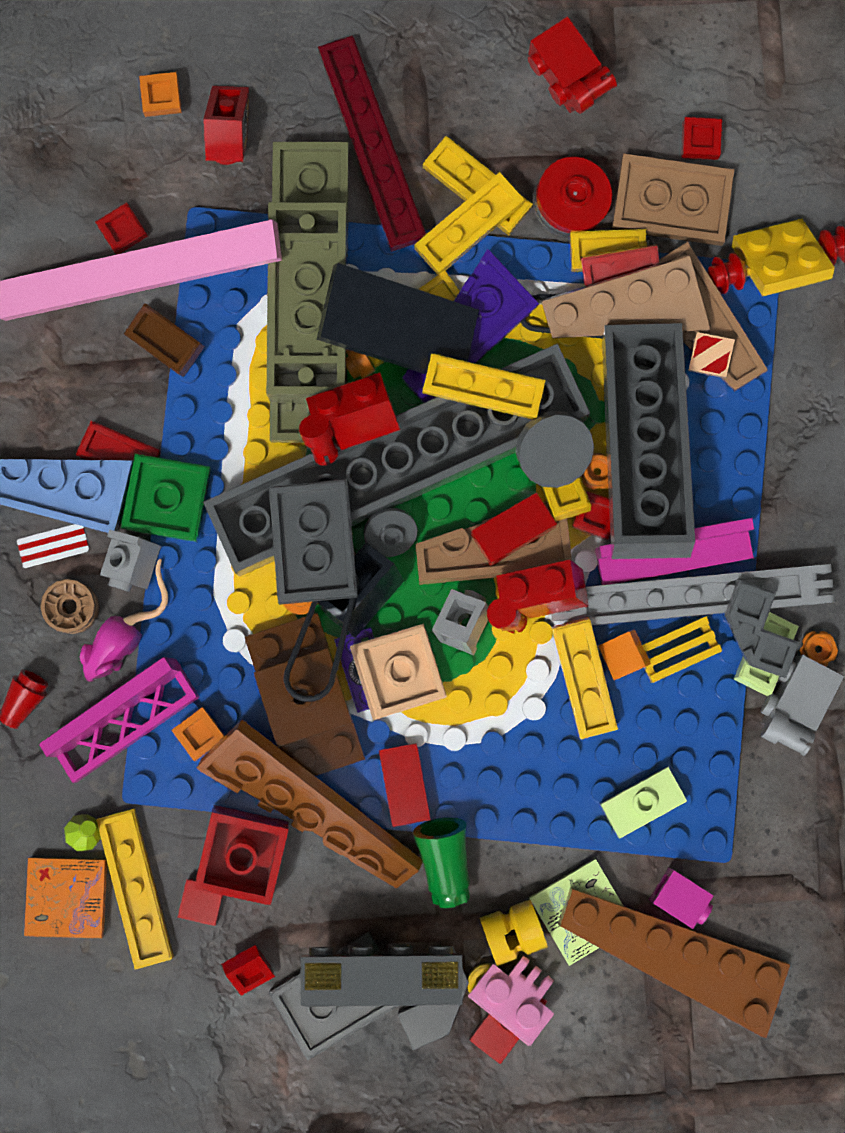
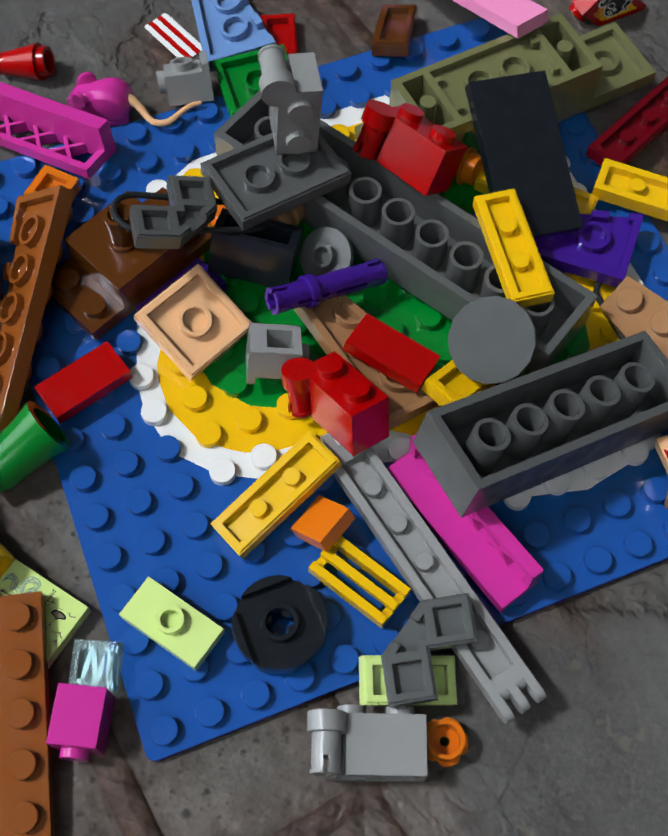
camera: 65 degrees right, 20 degrees down
medium nougat wheel [41,579,100,634] -> none
none -> clear light blue tile [68,639,124,692]
none -> dark grey tile [129,175,217,249]
none -> black plate [232,575,328,674]
none -> light grey hinge [258,44,323,155]
none -> dark purple pin [265,259,388,315]

